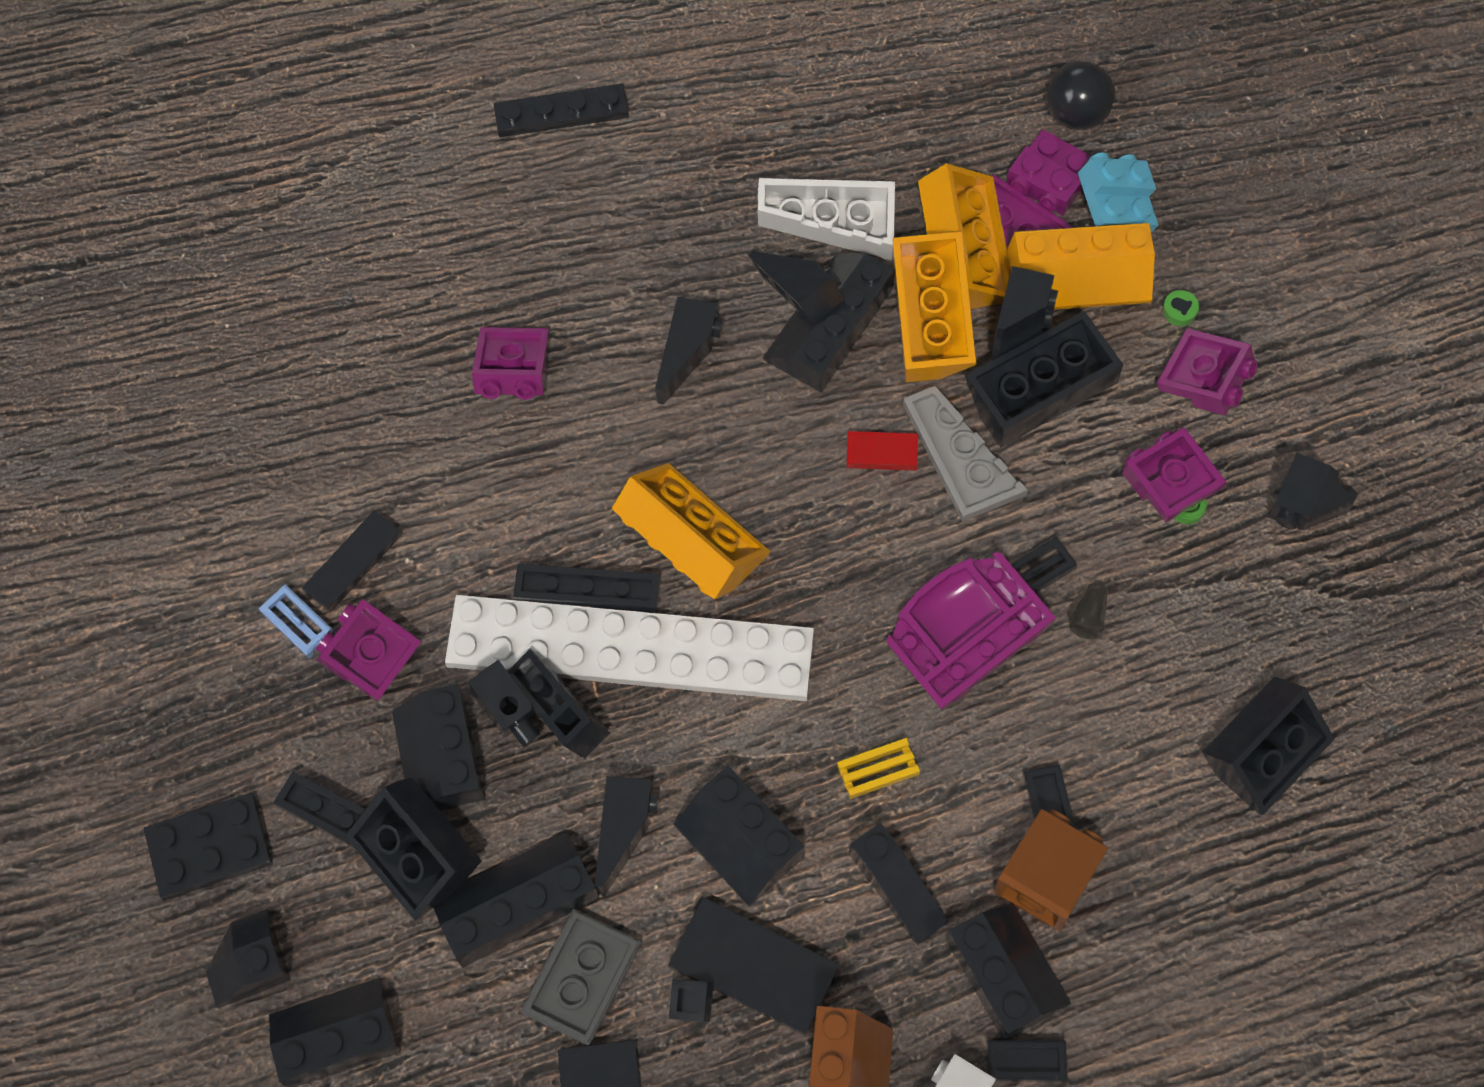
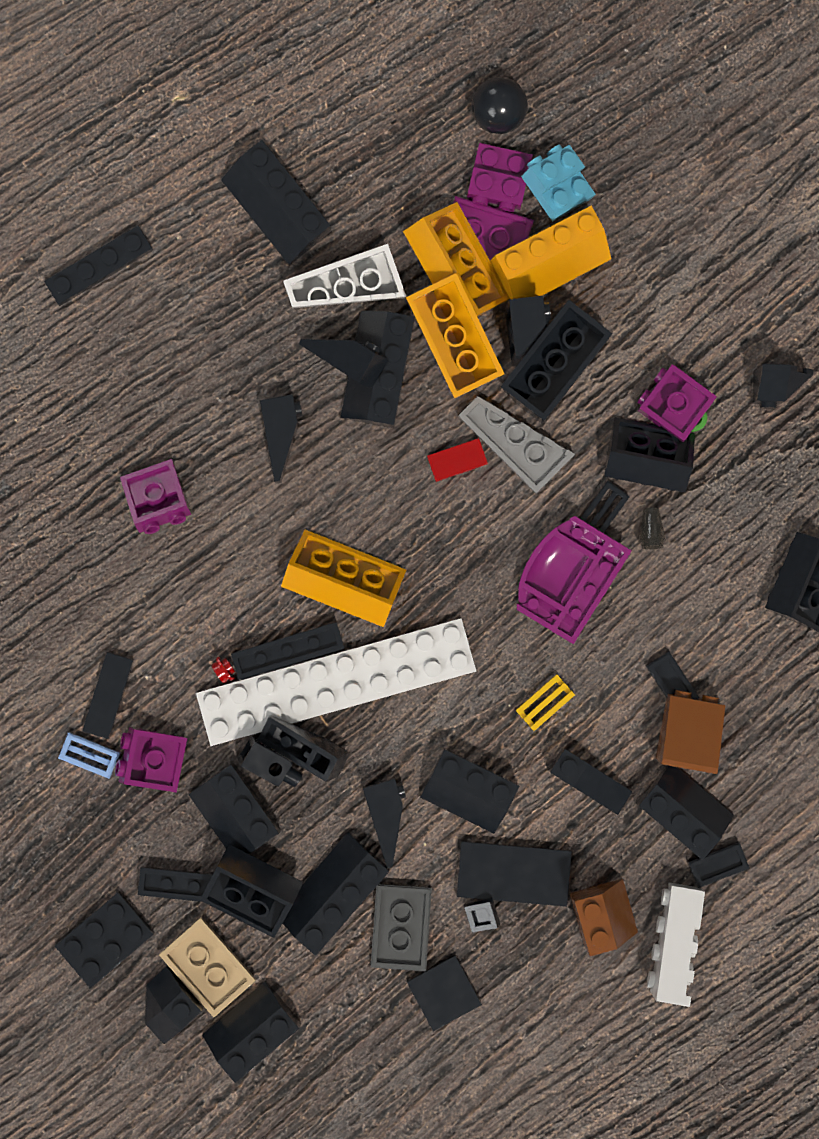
camera: 25 degrees left, 20 degrees up
magenta plate [1157,328,1257,416] -> none
bright green tile [1163,290,1199,326] -> none
none -> tan plate [159,917,256,1017]
none -> red plate [211,657,236,683]
none -> black slope [221,140,332,266]
none -> black slope [604,417,695,492]

